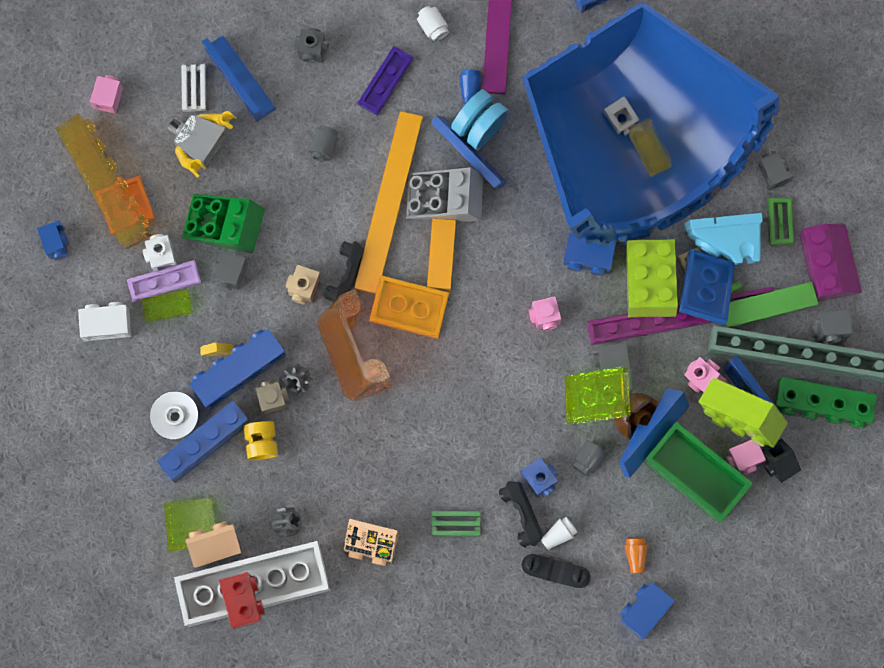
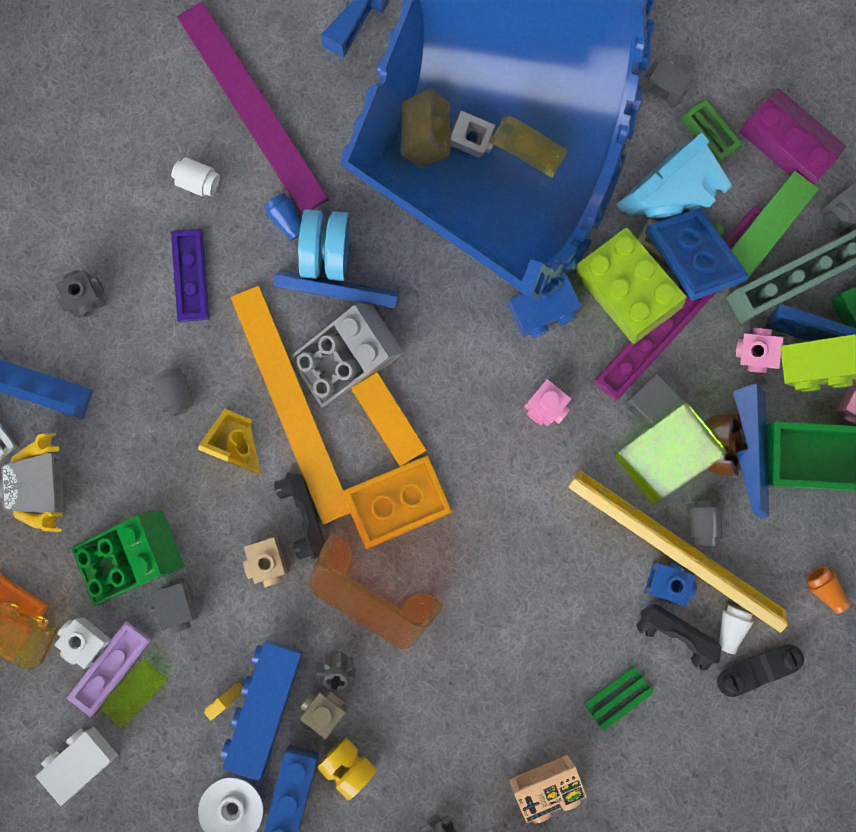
camera: 45 degrees left, 5 degrees up
none -> yellow slope [198,408,261,475]
none -> clear yellow brick [401,88,450,168]
none -> yellow tile [568,470,788,633]

